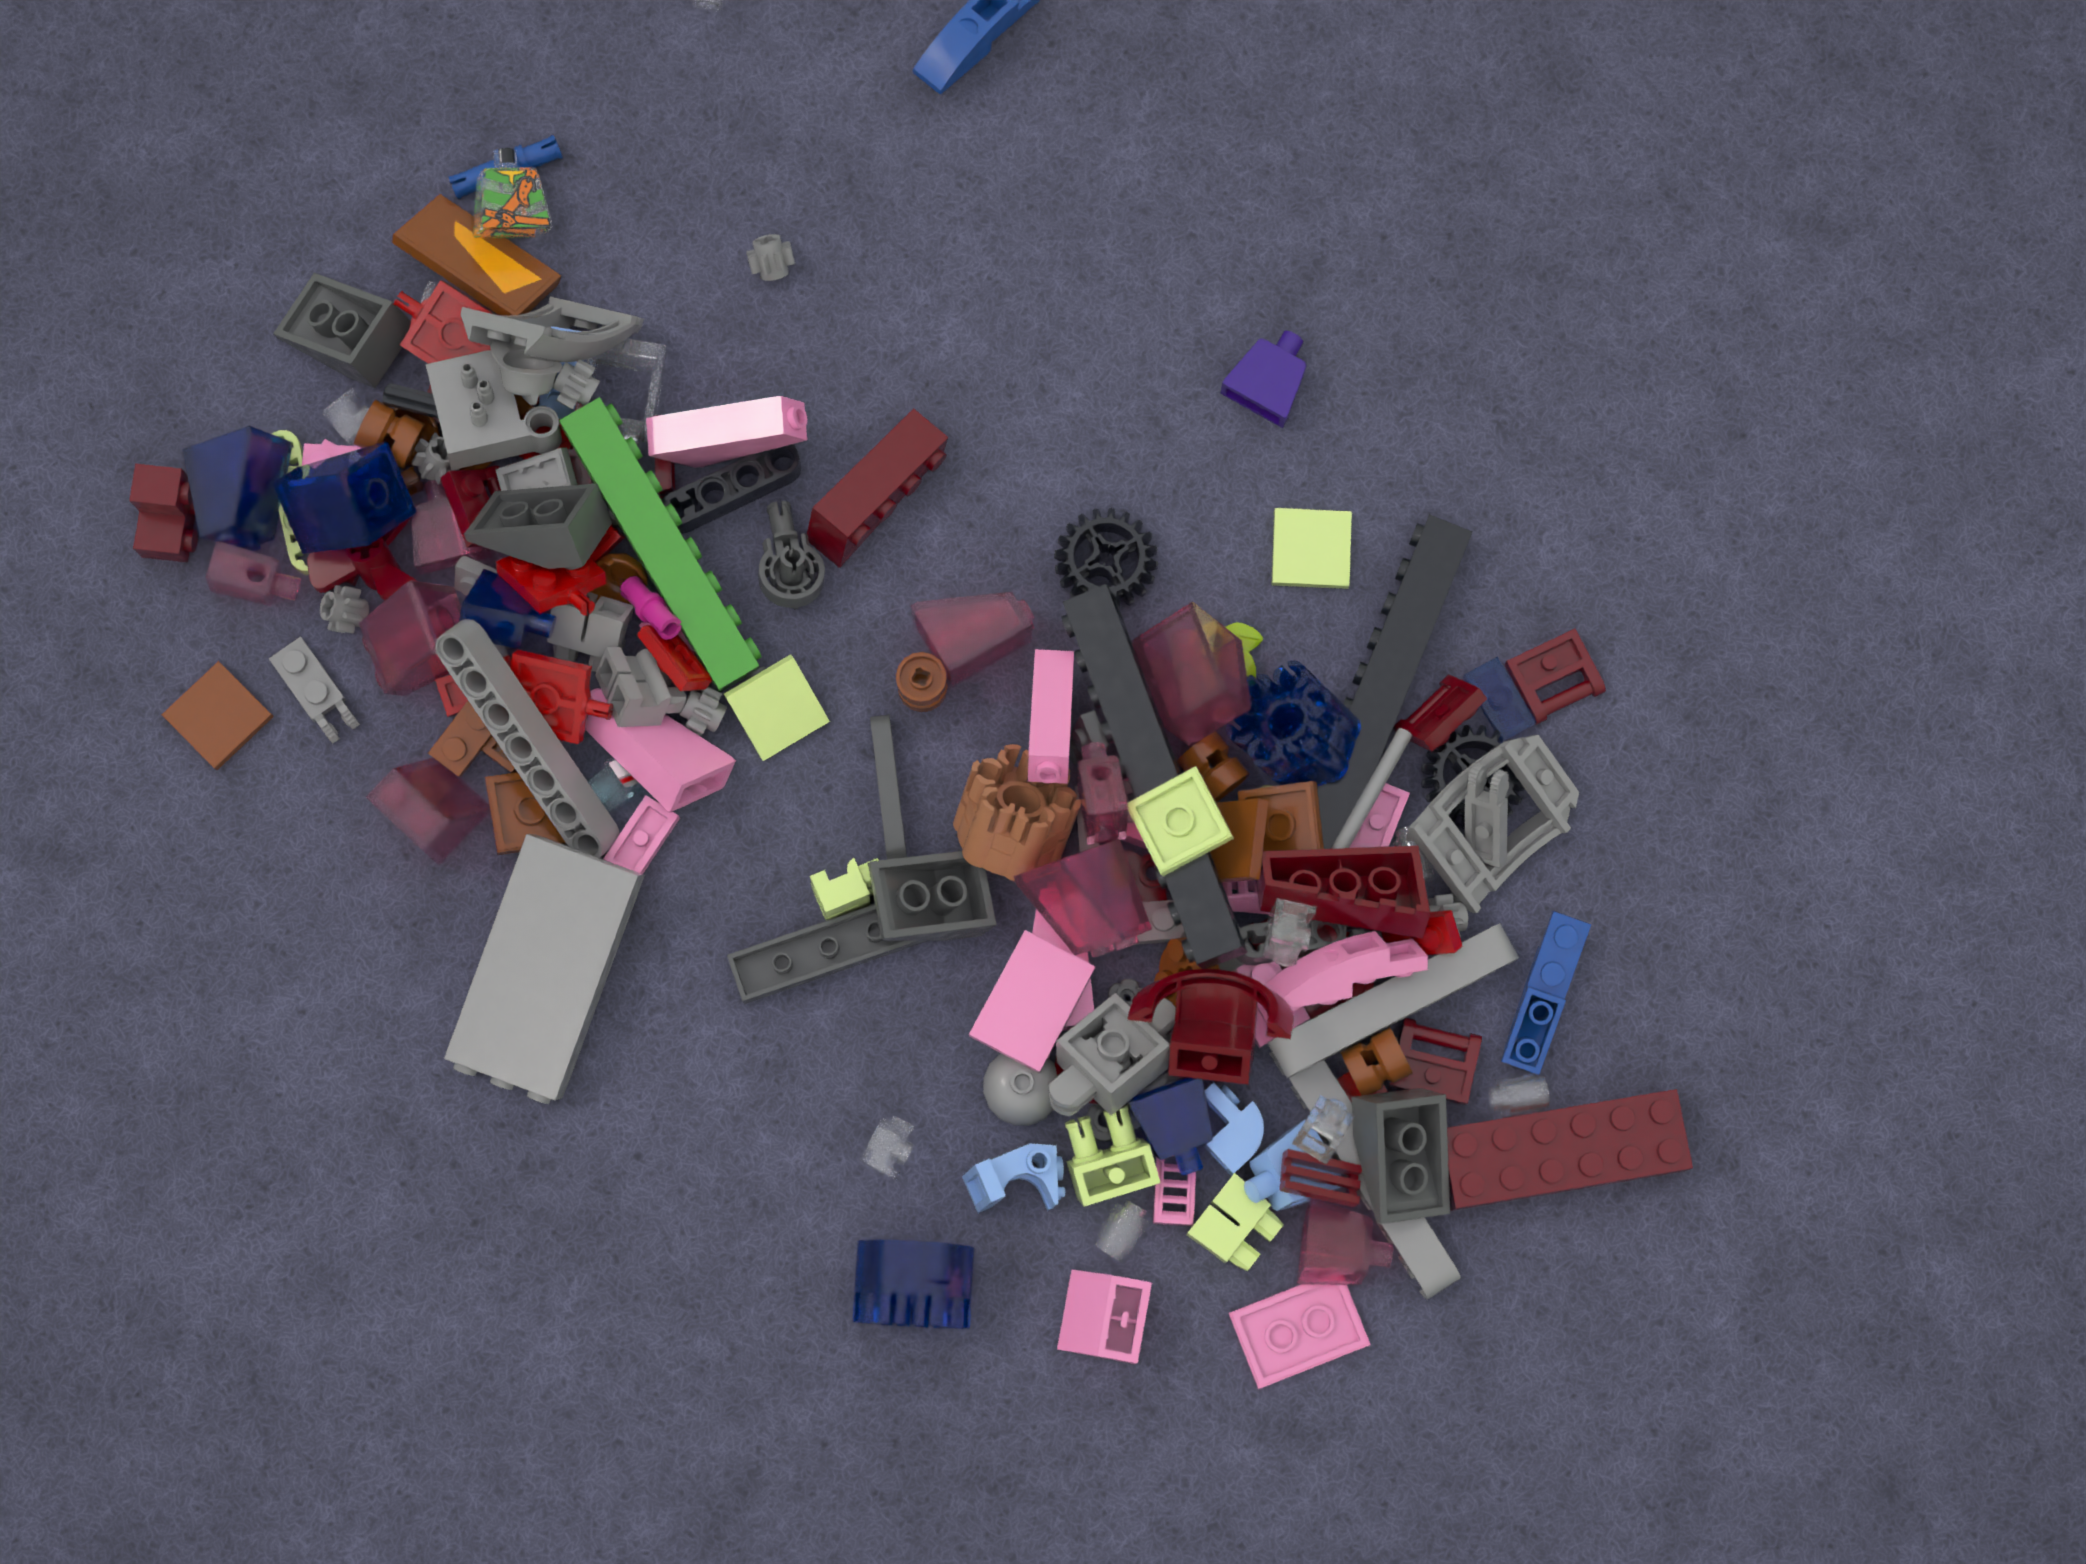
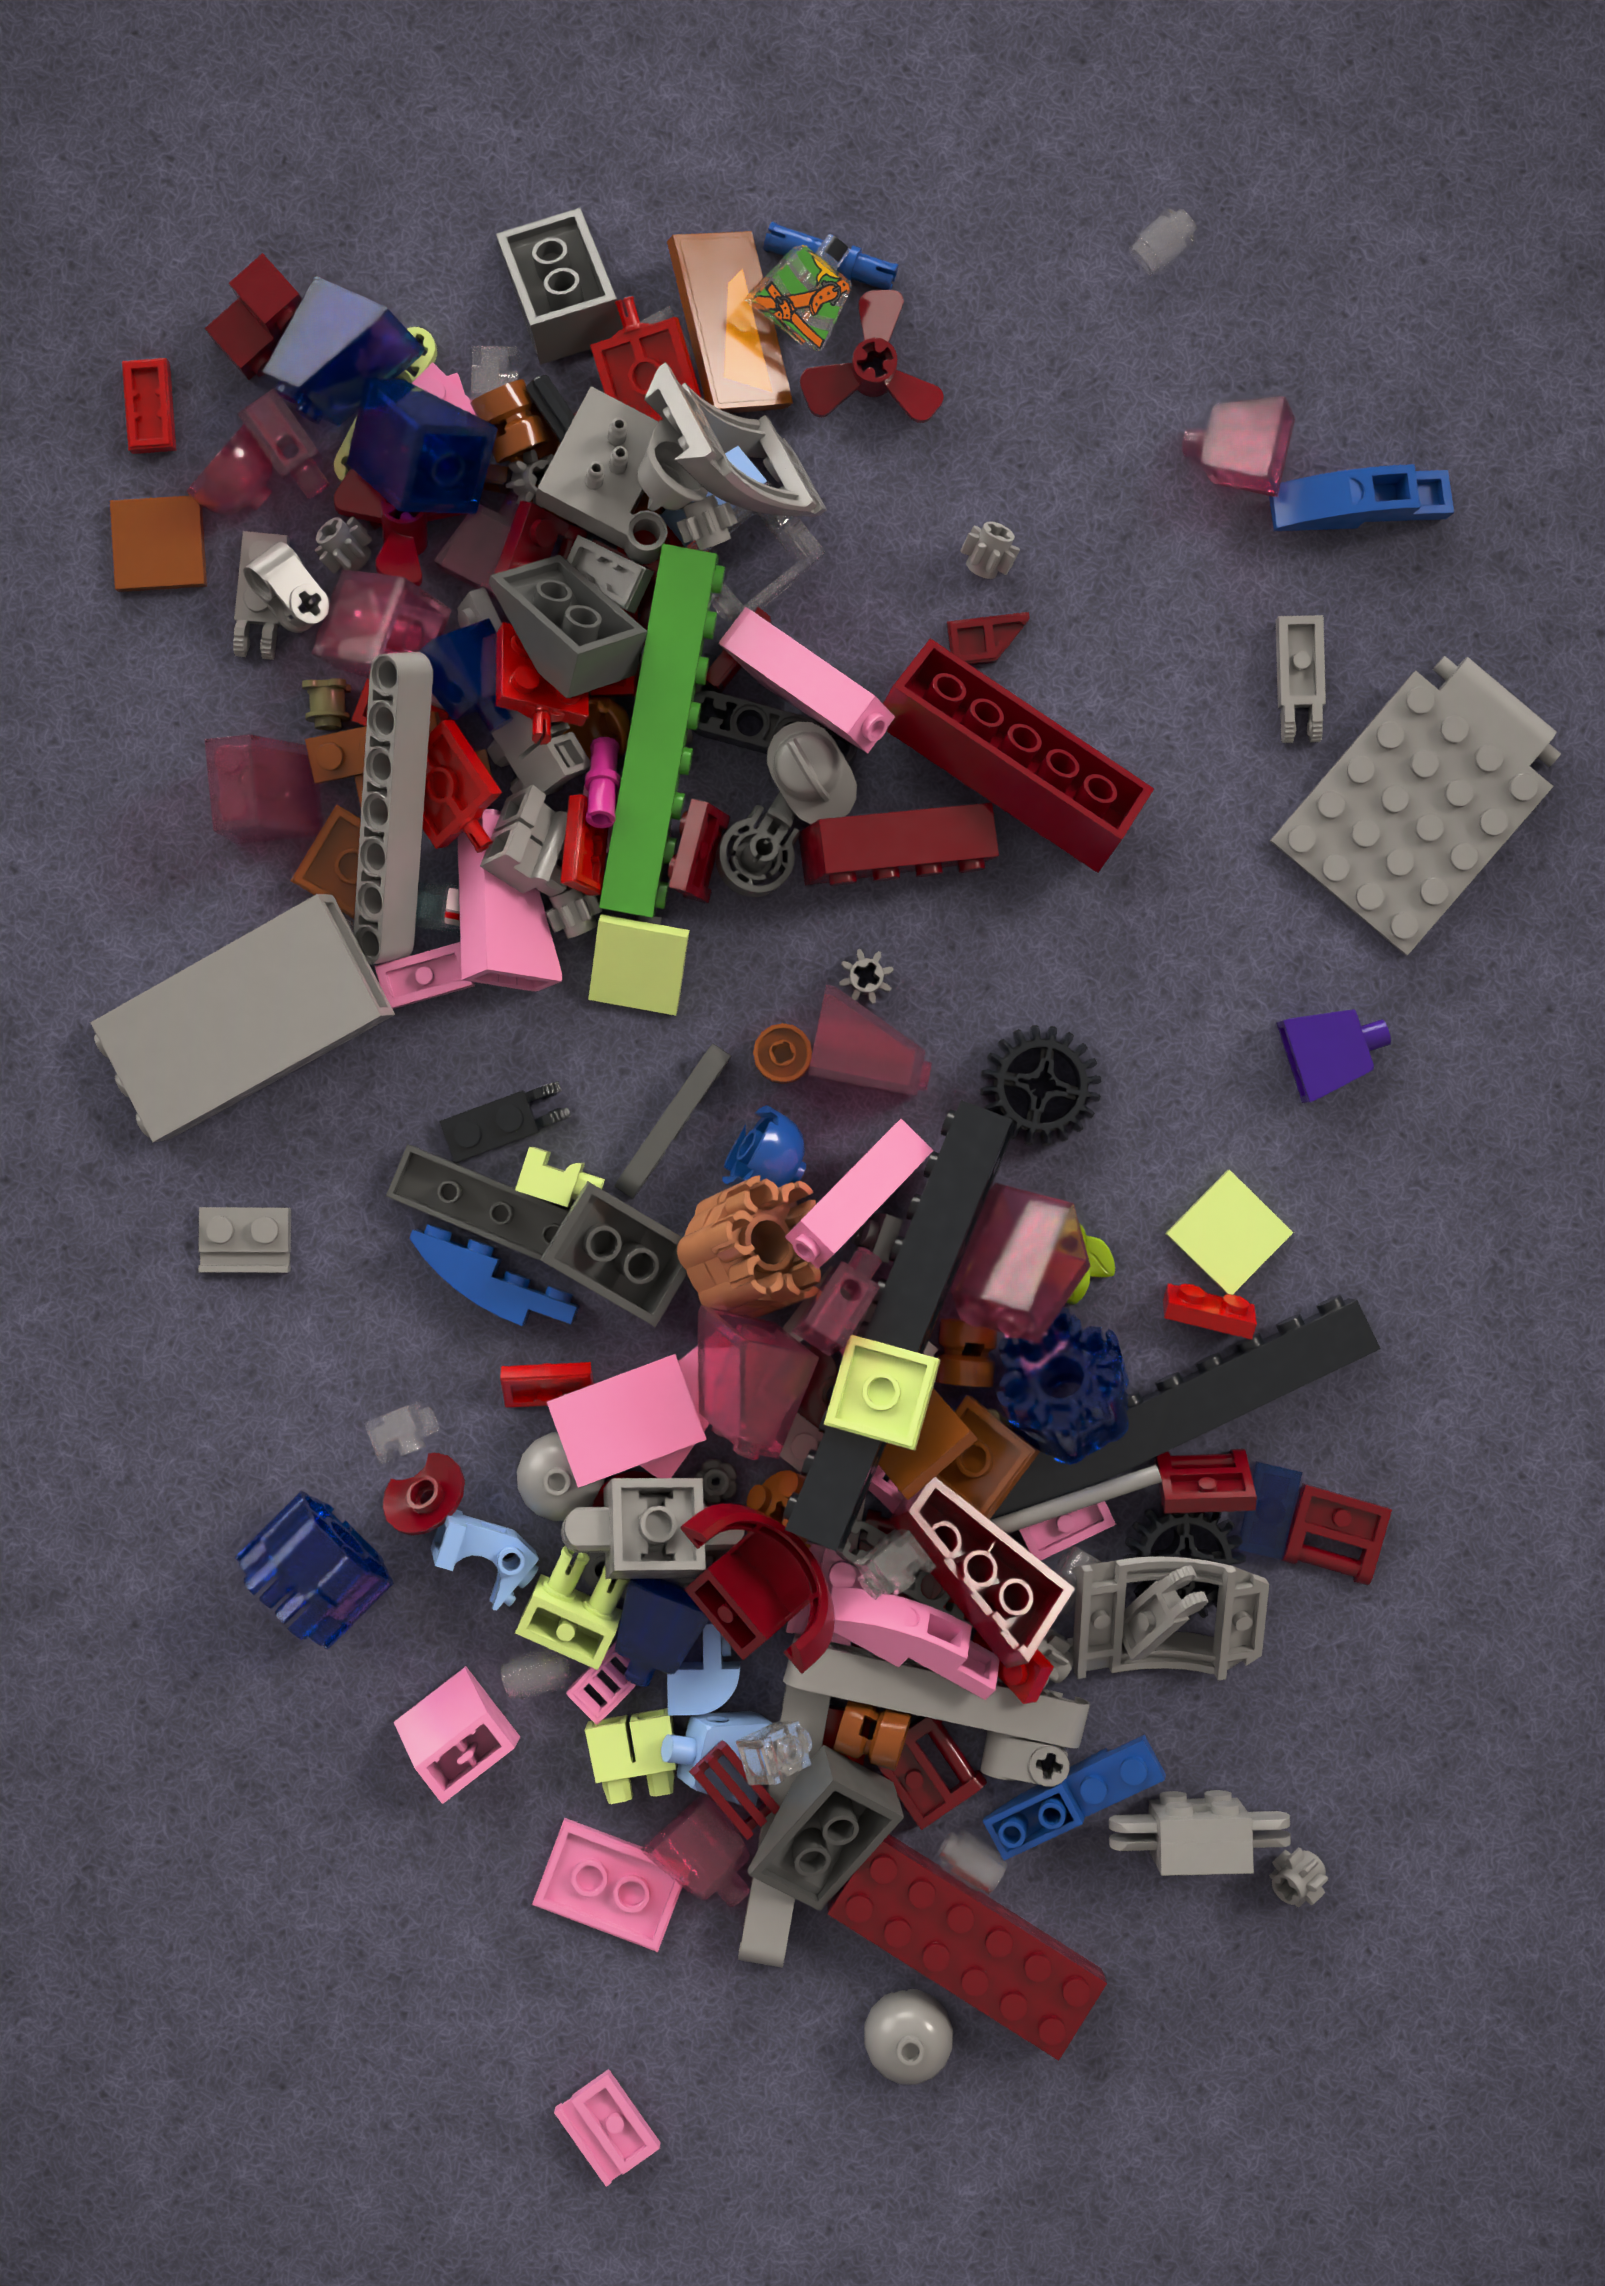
camera: 40 degrees right, 10 degrees up
none -> red plate [122,358,176,454]
none -> clear pink cylinder [186,424,273,516]
none -> light grey plate [198,1207,291,1273]
none -> light grey piece [243,542,329,633]
none -> olive brick [302,678,351,731]
none -> dark red dish [382,1452,465,1536]
none -> blue slope [409,1224,580,1326]
none -> black hinge [439,1081,571,1163]
none -> red plate [500,1362,594,1408]
none -> bright pink plate [554,2069,660,2187]
none -> dark red plate [668,799,731,904]
none -> blue cylinder [722,1105,806,1188]
none -> light grey piece [767,722,857,824]
none -> dark red piece [800,290,944,423]
none -> light grey gear [839,949,894,1005]
none -> light grey cylinder [864,1989,953,2085]
none -> dark red brick [883,638,1154,873]
none -> dark red tile [947,612,1030,665]
none -> light grey piece [980,1731,1069,1786]
none -> light grey brick [1109,1790,1291,1876]
none -> red plate [1163,1283,1257,1340]
none -> clear pink torso [1182,396,1295,497]
none -> light grey gear [1269,1847,1328,1907]
none -> light grey plate [1270,656,1561,956]
none -> light grey hinge [1276,615,1326,743]

